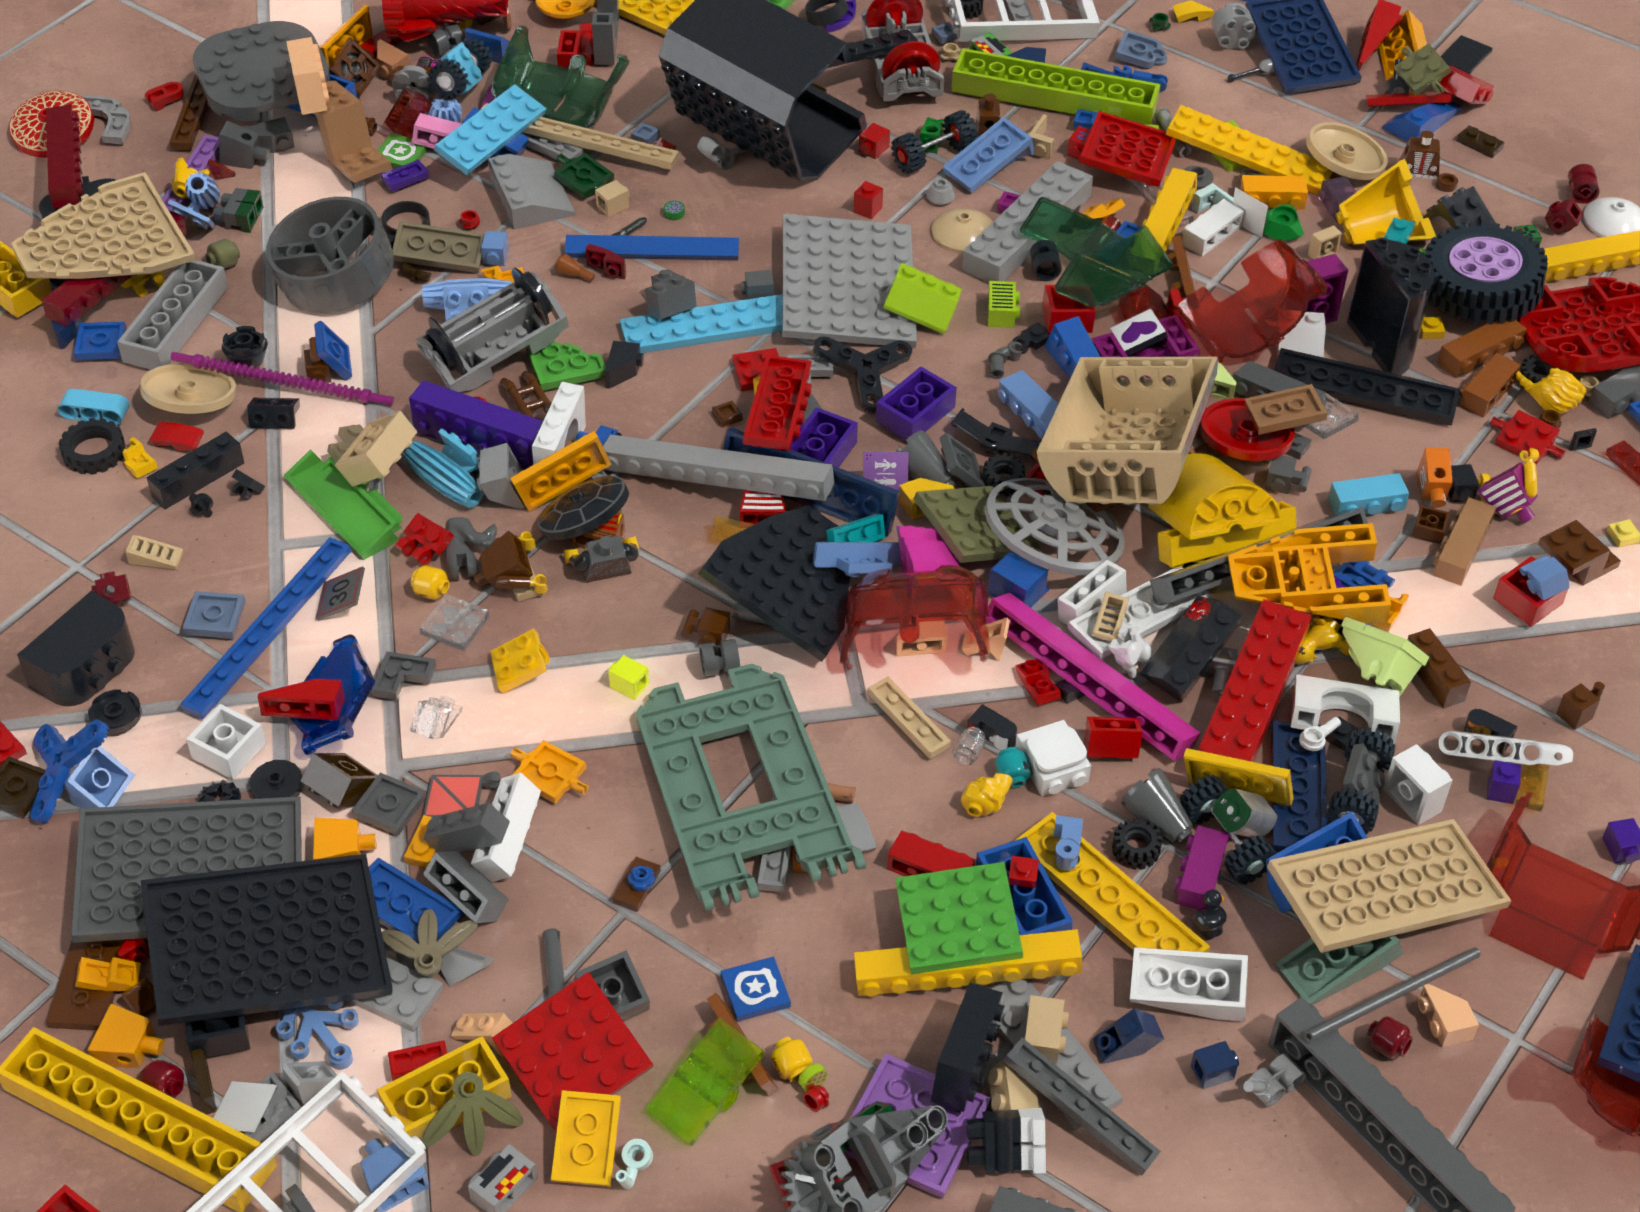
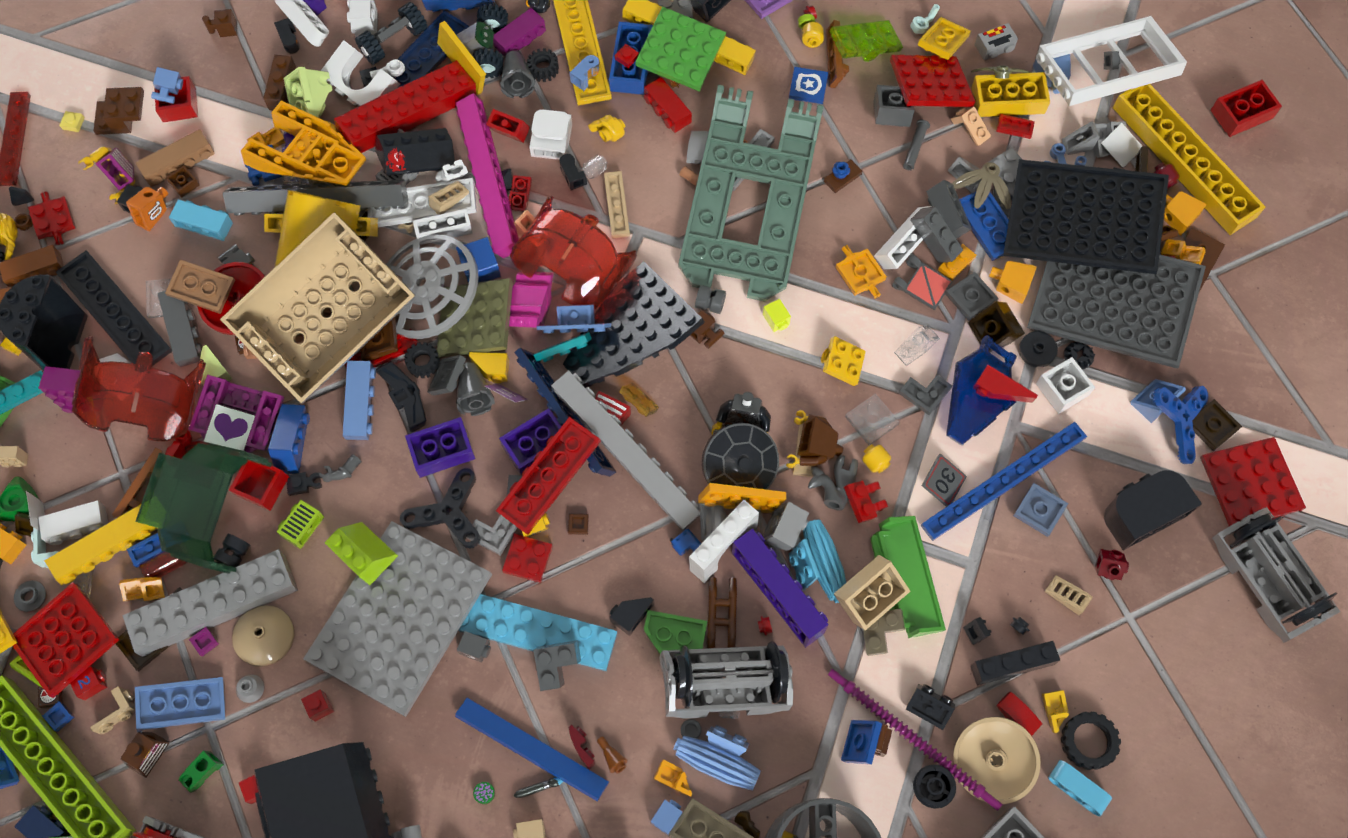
camera: 150 degrees left, 20 degrees up
black plate [88,689,142,735] -> none
black axle [891,110,978,174] -> none
teal head [995,747,1032,788] -> none

